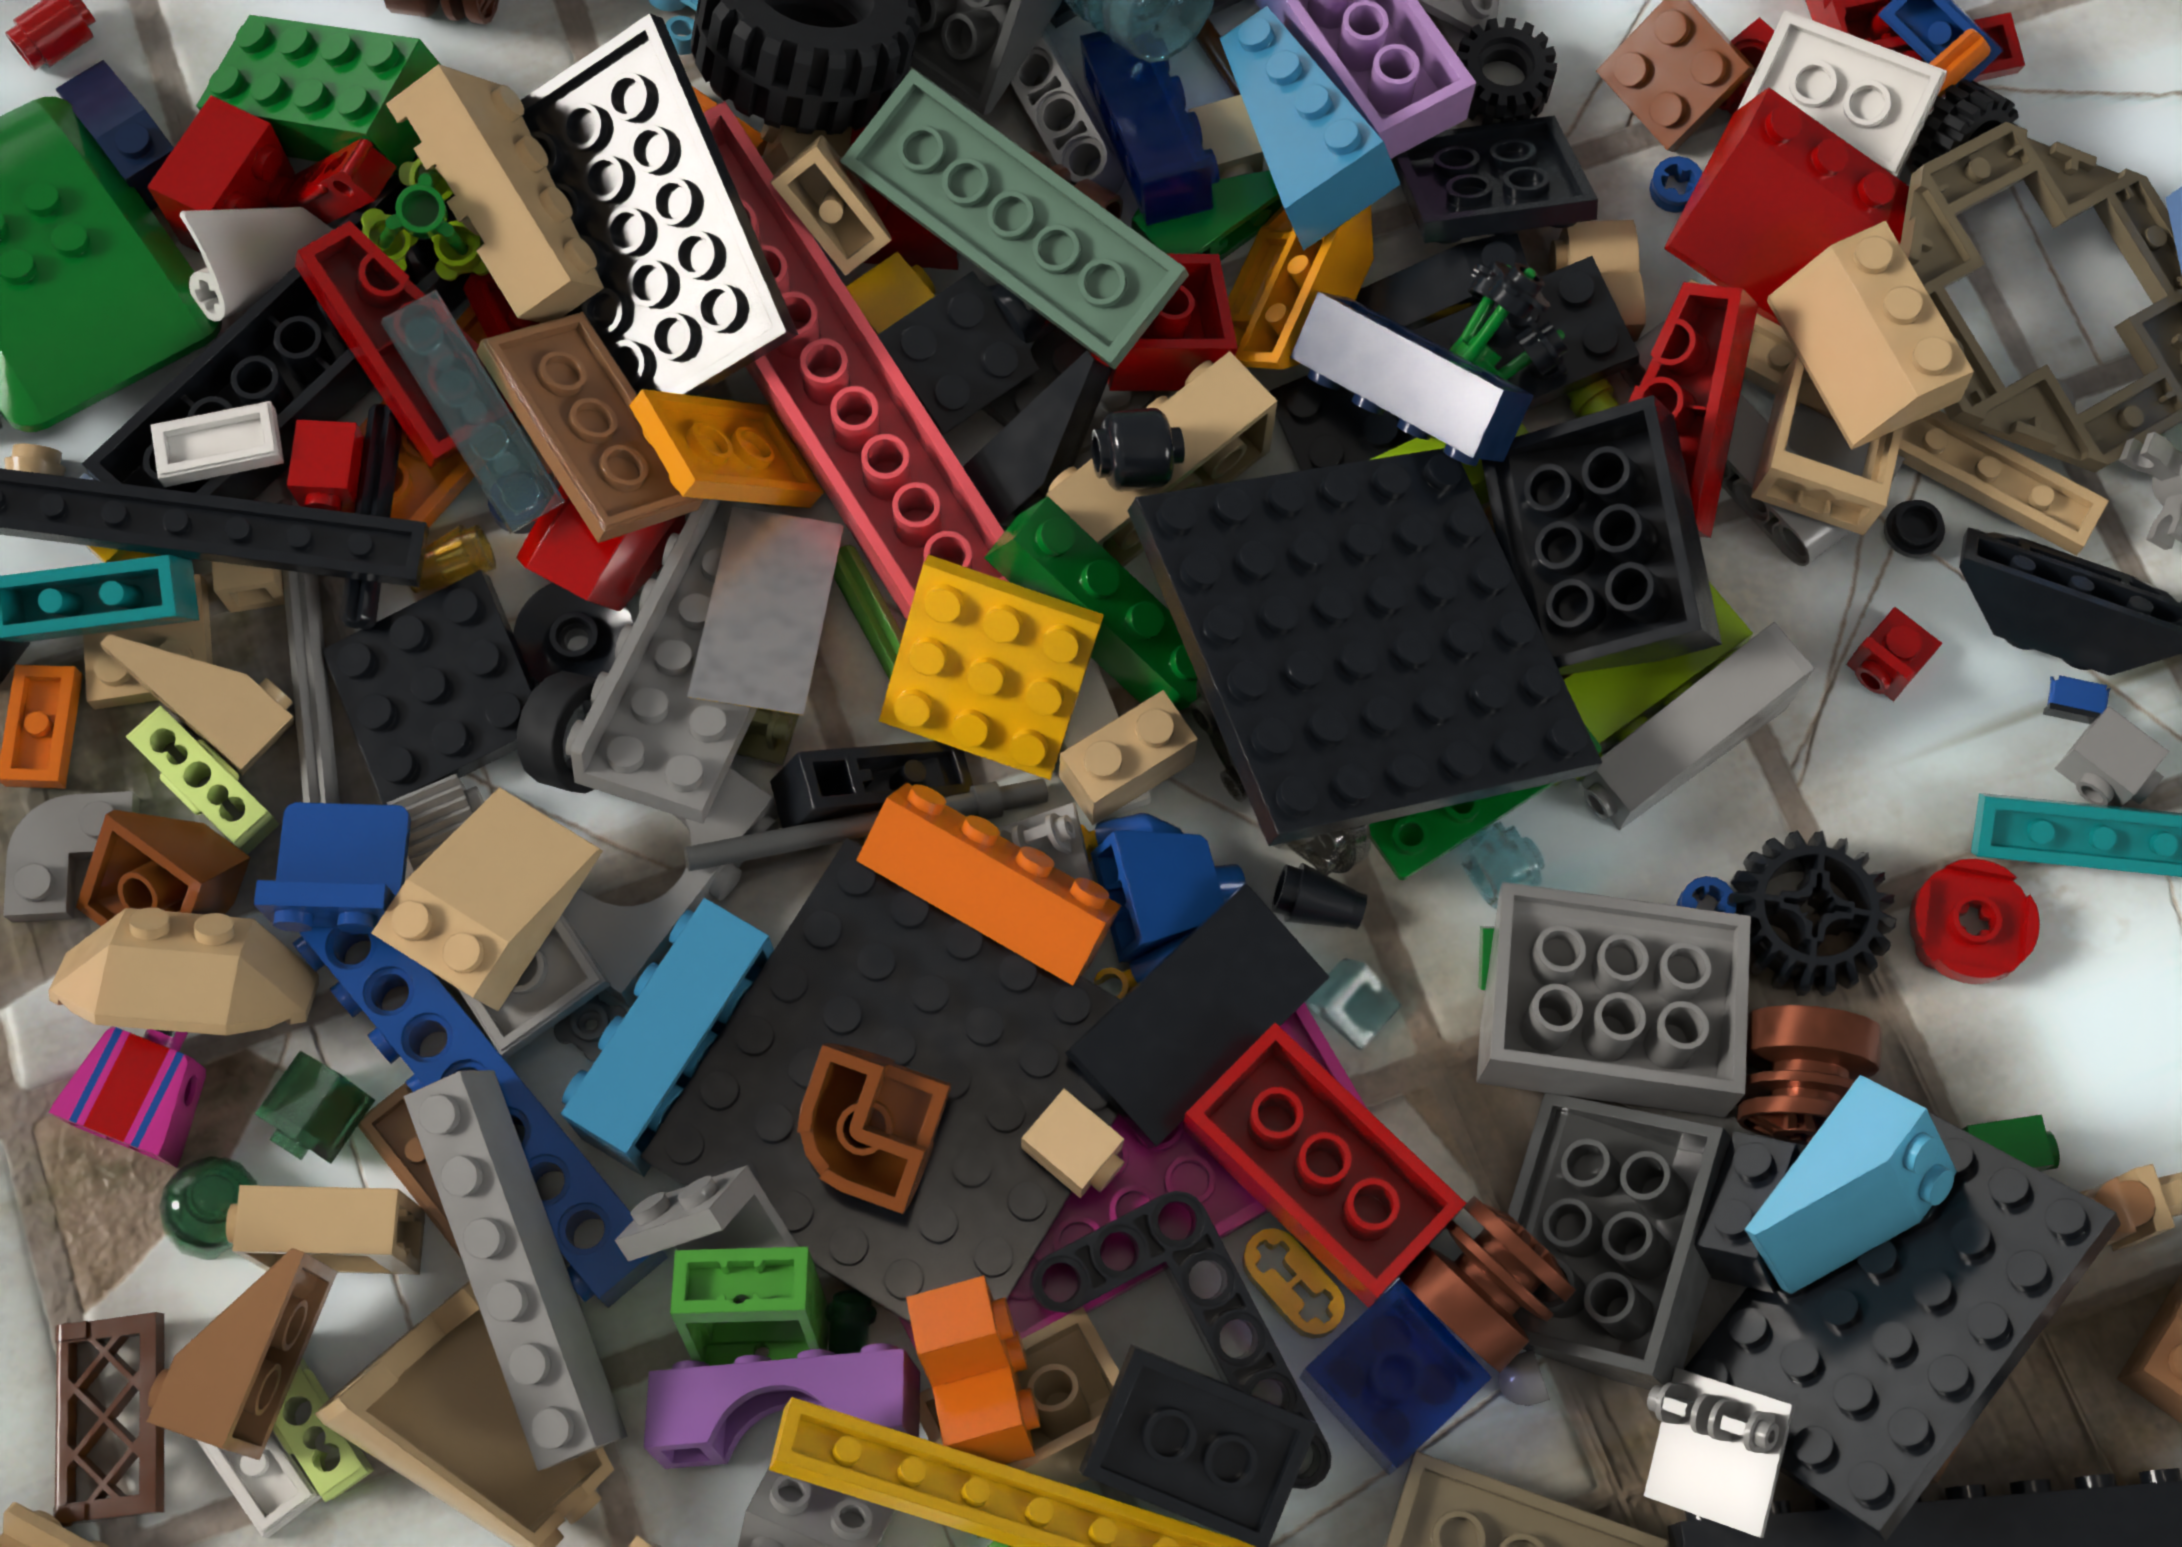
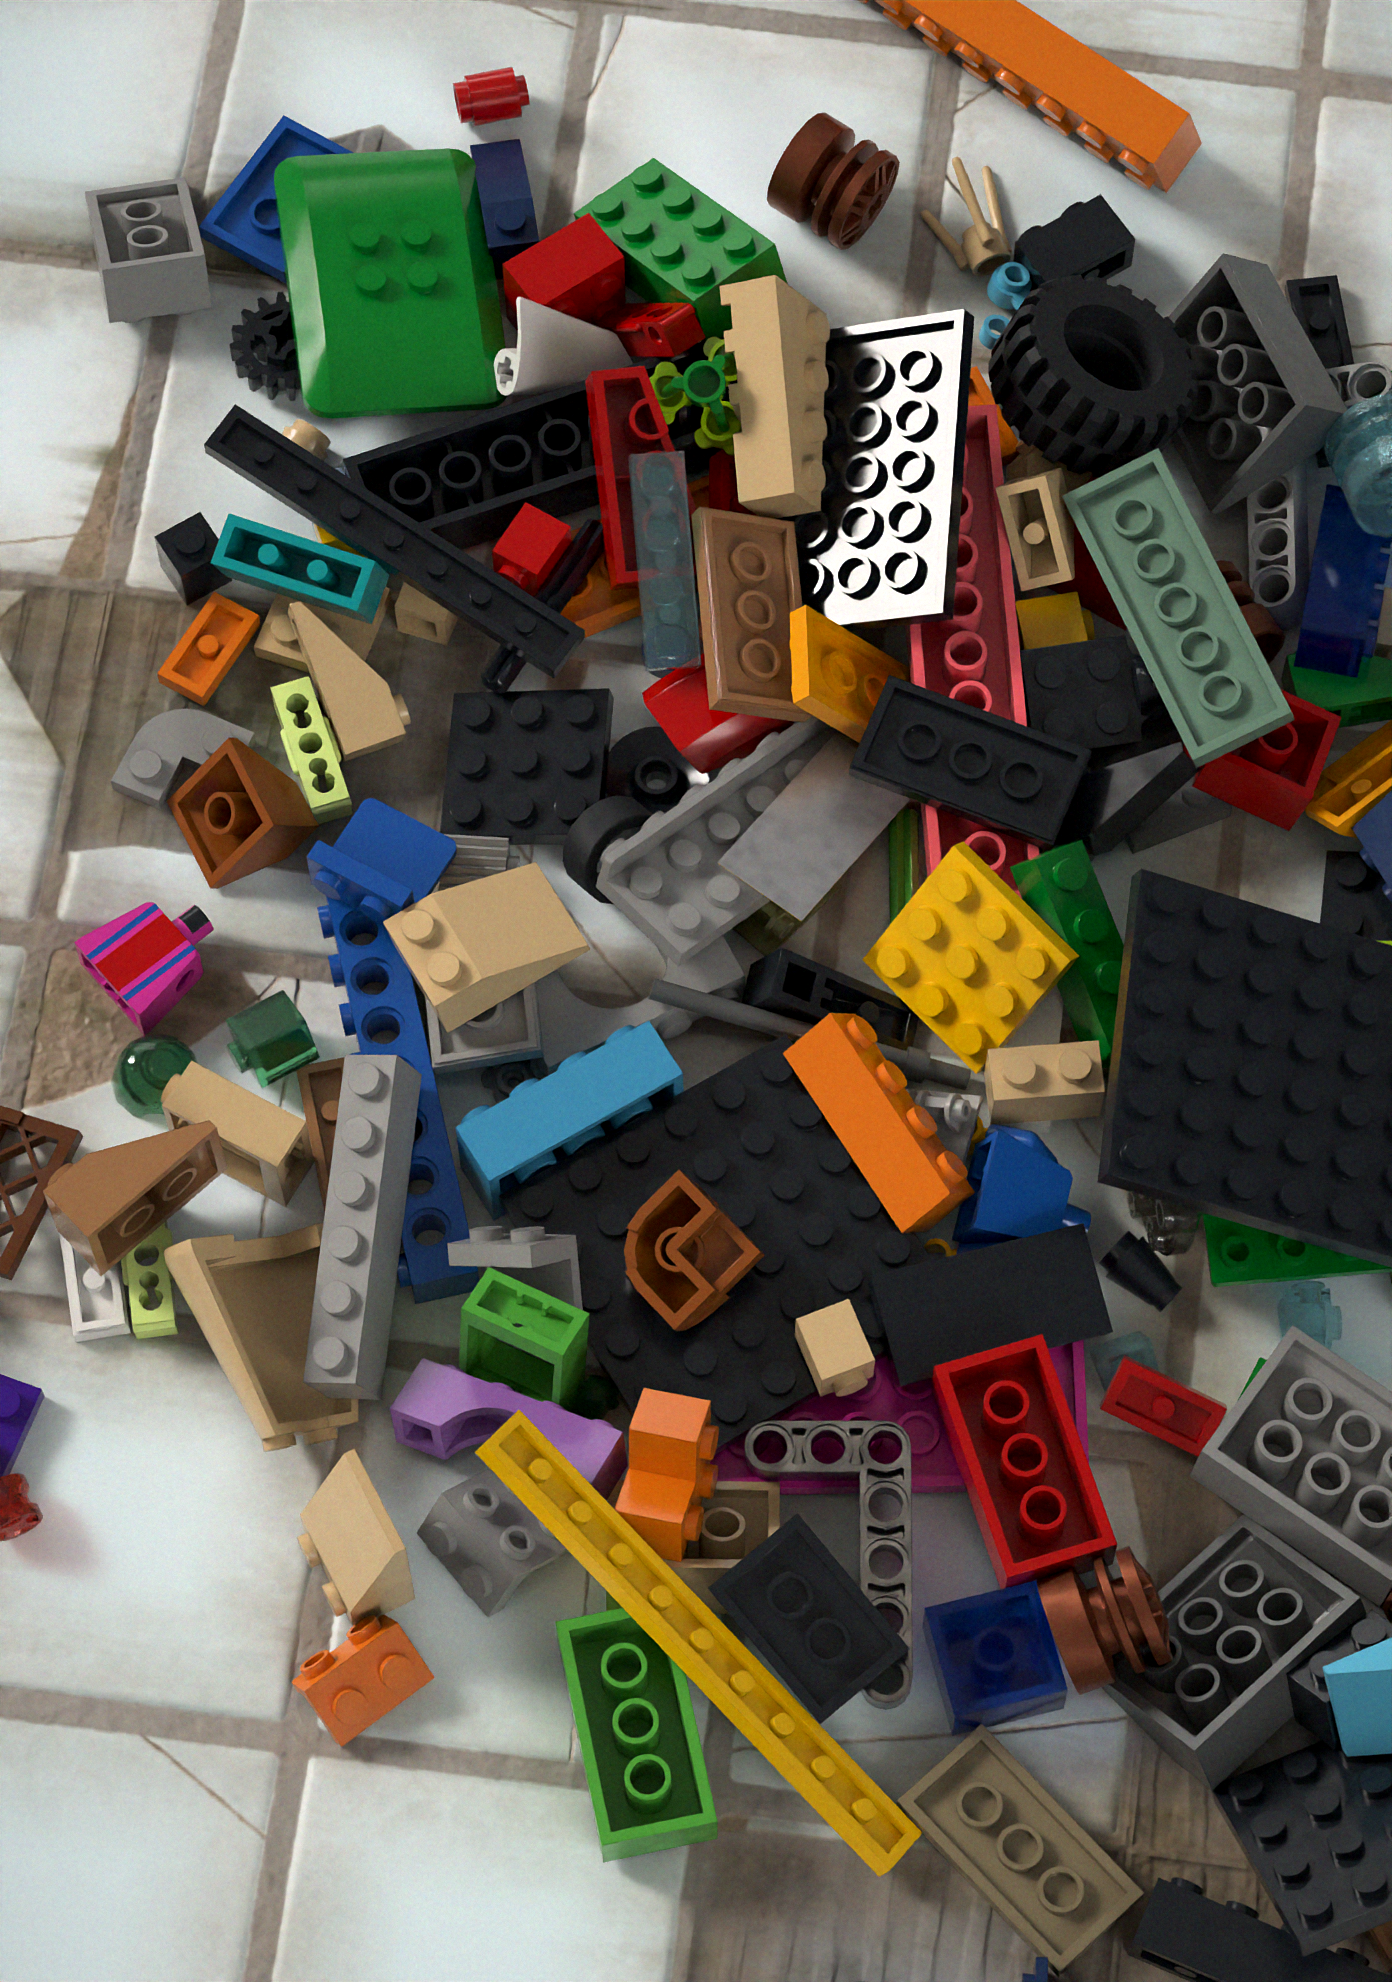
camera: 30 degrees right, 5 degrees down
tan wedge [48,907,319,1036] -> none
white tile [150,401,284,487] -> none
light grey axle [278,498,340,804] -> none
clear yellow cone [409,524,496,594] -> none
tan brick [1047,351,1278,567] -> none
black head [1091,408,1185,492] -> none
yellow beam [1242,1228,1345,1339] -> none
light grey hinge [1498,1350,1550,1406] -> none
hinge [1644,1367,1795,1538] -> none
none -> black tile [849,675,1092,851]
none -> red plate [1099,1355,1227,1457]

